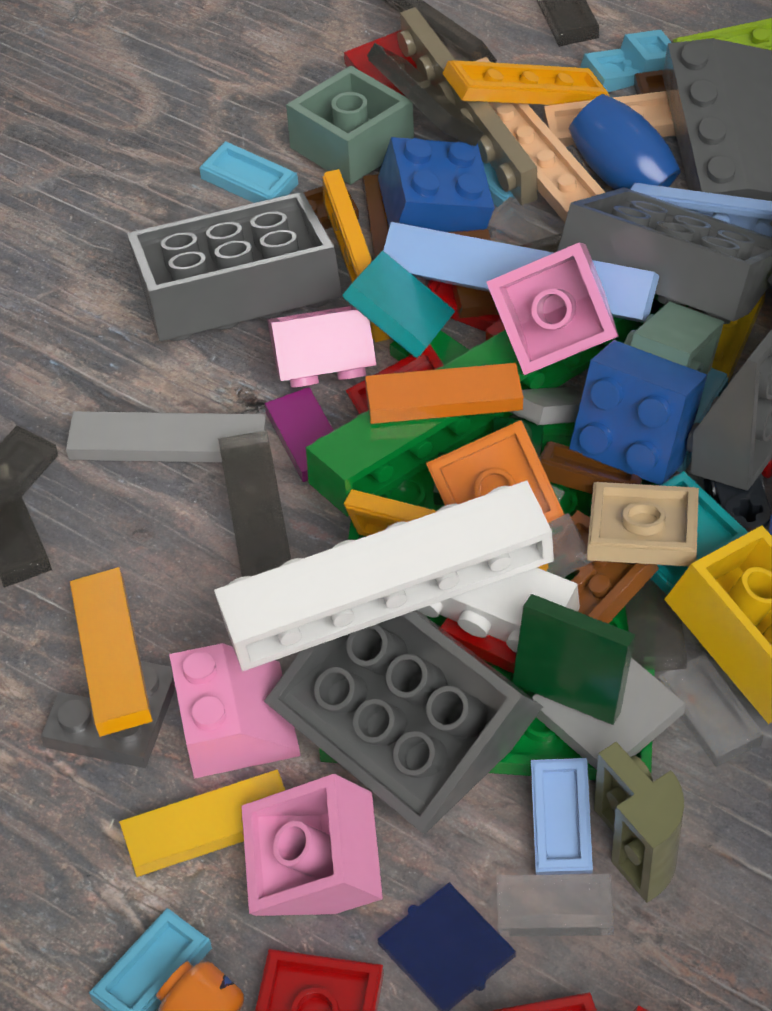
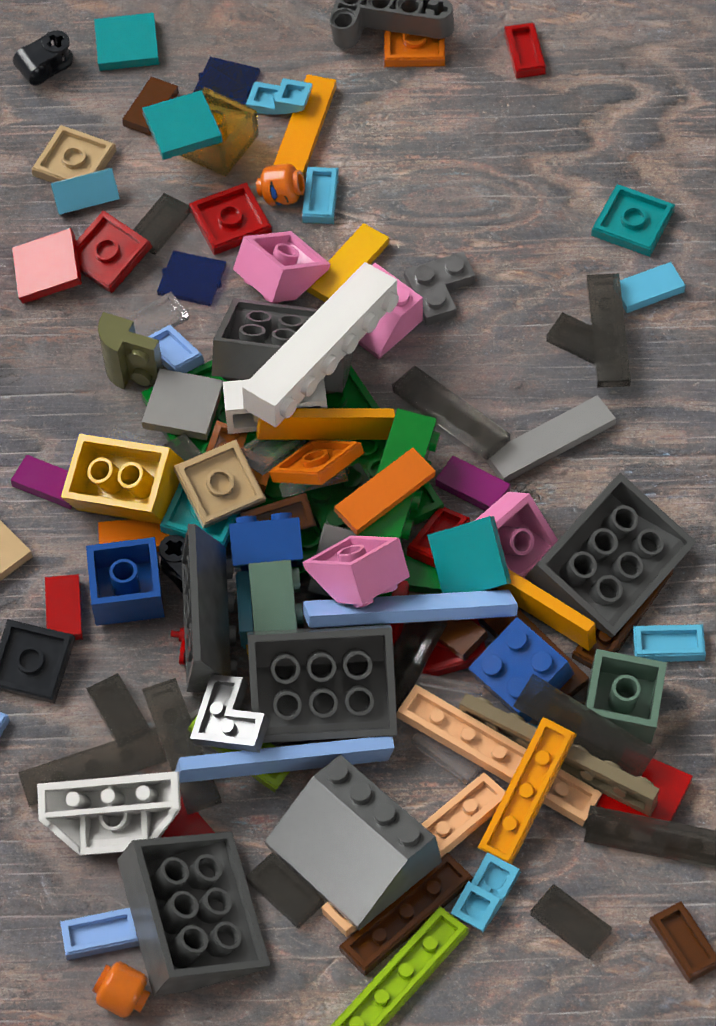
camera: 145 degrees right, 5 degrees up
light orange tile [70,567,153,737] -> none
dark green tile [512,594,636,725] -> none
blue piece [569,94,681,190] -> none

